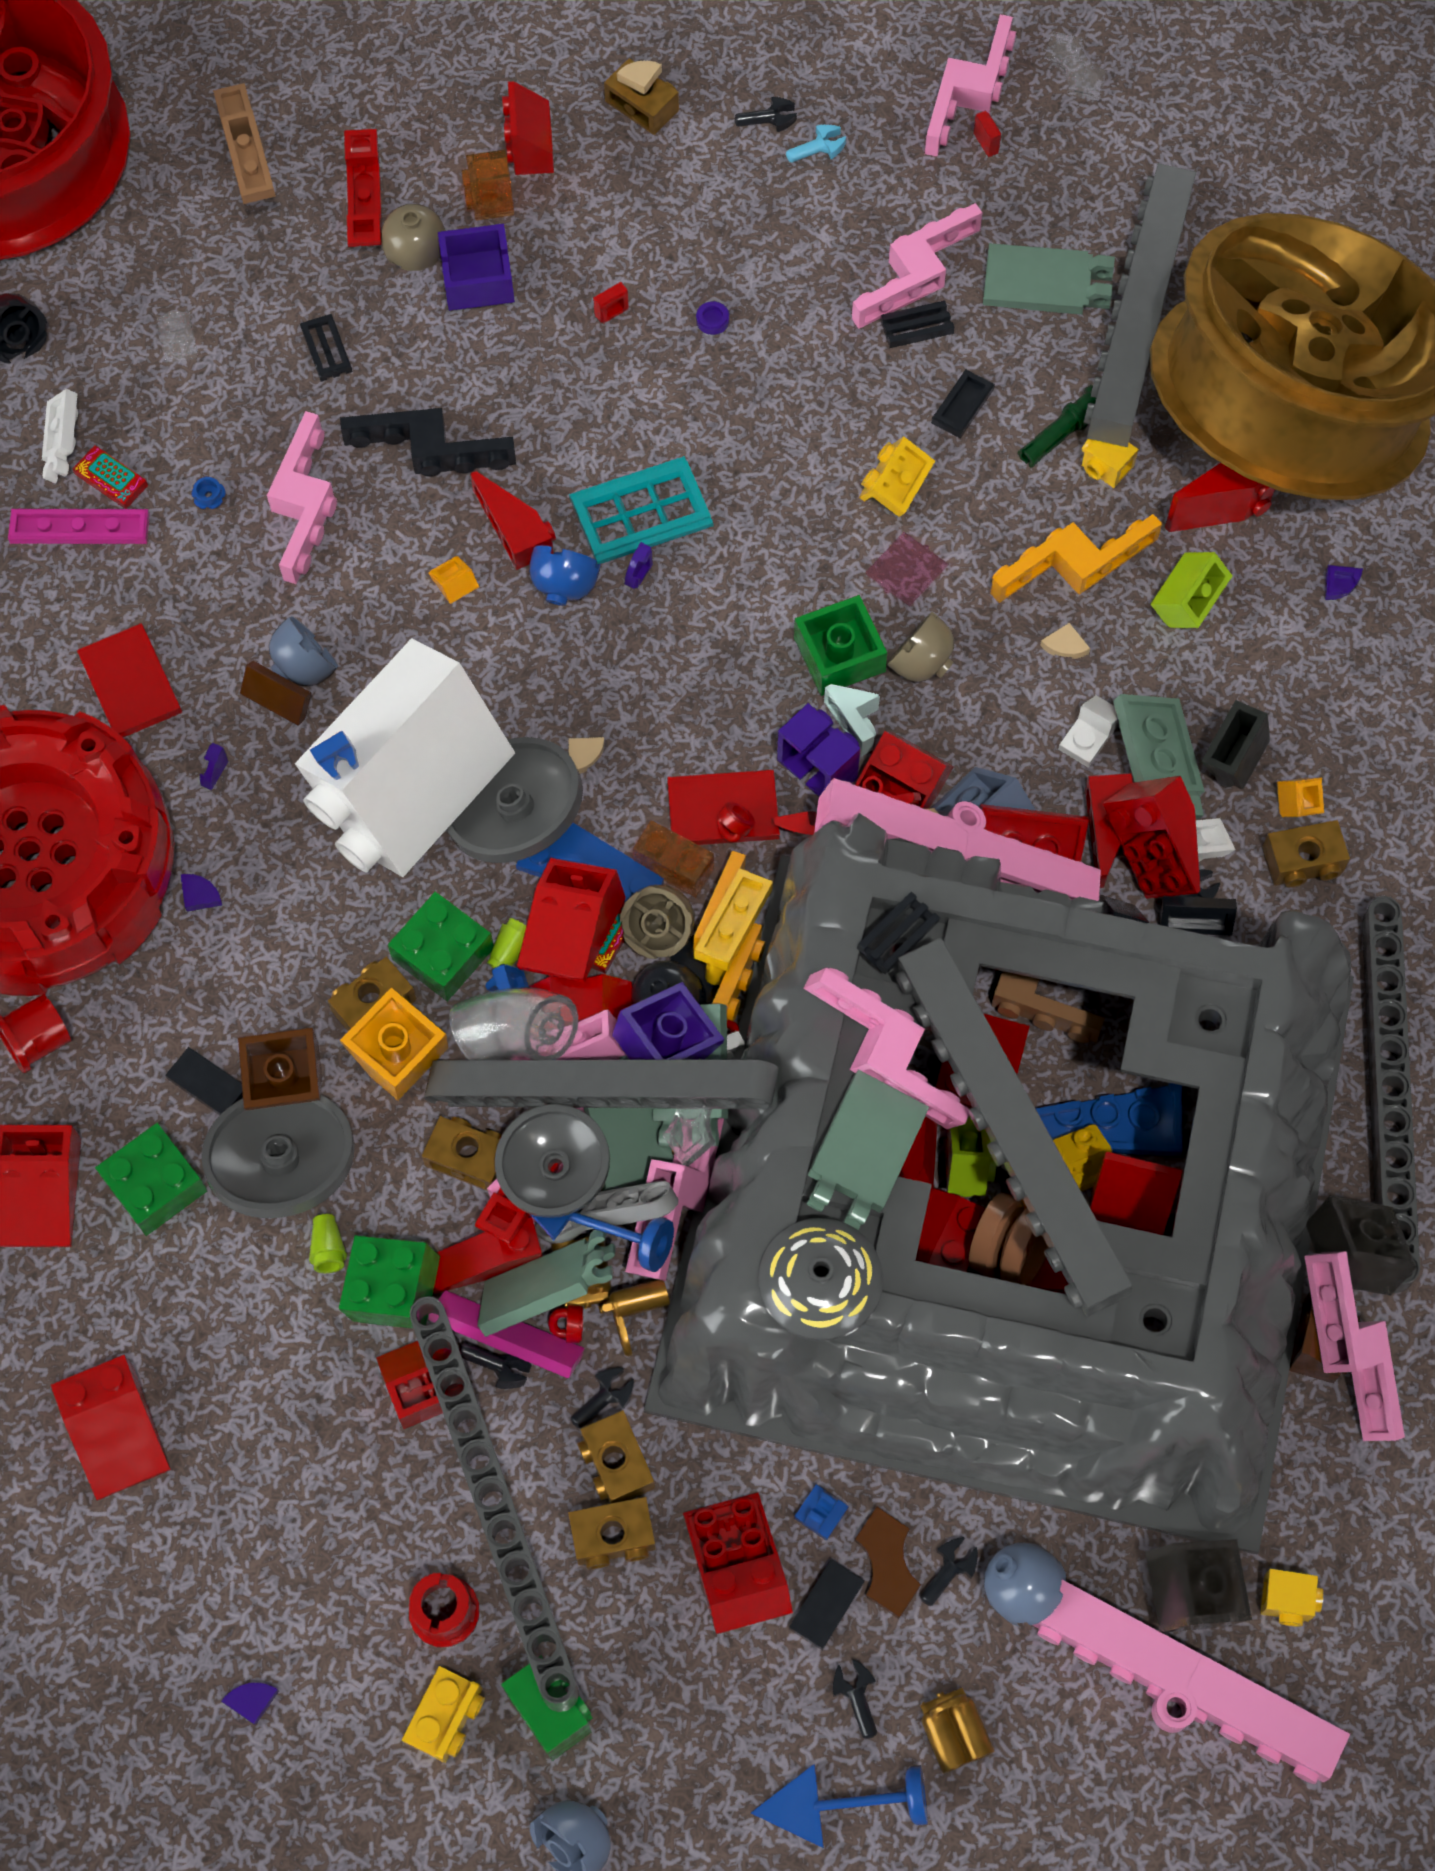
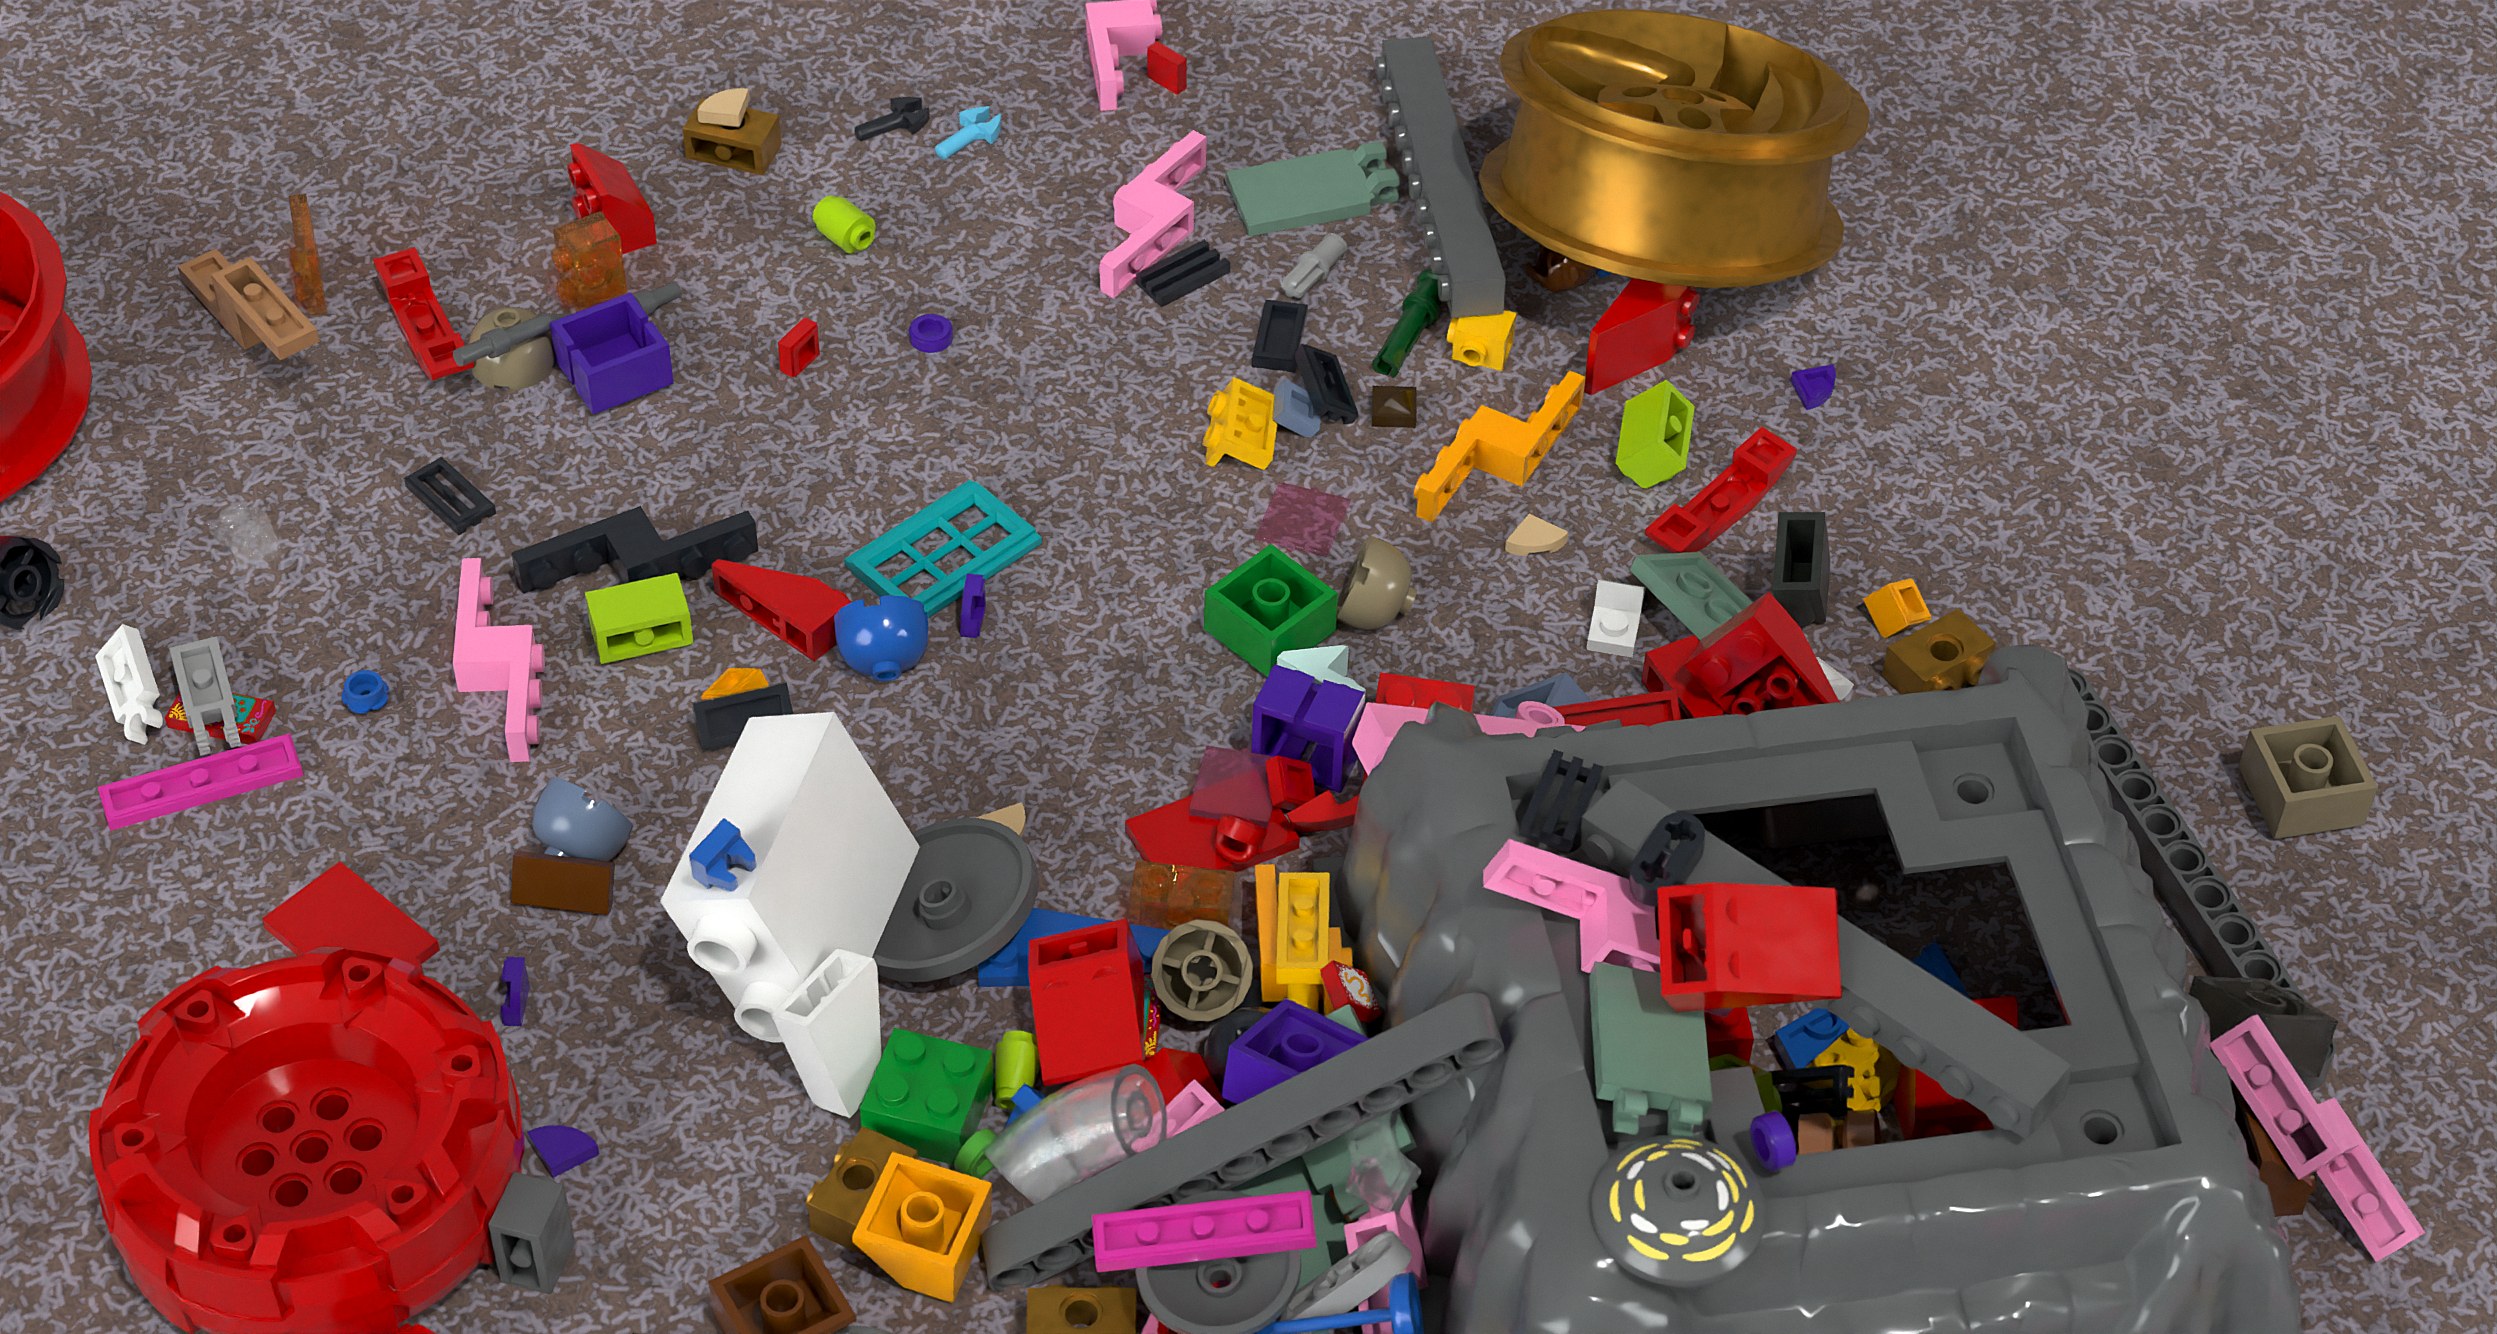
camera: 25 degrees left, 20 degrees down
none -> light grey hinge [169,636,242,756]
none -> clear orange plate [289,194,327,316]
none -> dark grey bar [453,281,681,366]
none -> dark grey brick [488,1172,575,1295]
none -> lime brick [585,573,694,664]
none -> black tile [691,682,794,750]
none -> white slope [771,948,882,1118]
none -> lime brick [813,195,875,254]
none -> bright green tile [954,1128,1005,1179]
none -> dark pink tile [1092,1190,1317,1272]
none -> clear pink piece [1189,745,1273,828]
none -> red tile [1265,755,1316,811]
none -> sand blue tile [1273,380,1321,437]
none -> light grey axle [1281,233,1348,299]
none -> black tile [1293,344,1359,425]
none -> red tile [1320,960,1382,1024]
none -> dark brown tile [1372,385,1417,428]
none -> black beam [1629,812,1705,906]
none -> red slope [1645,426,1797,553]
none -> red slope [1658,882,1842,1012]
none -> dark purple tile [1750,1111,1796,1172]

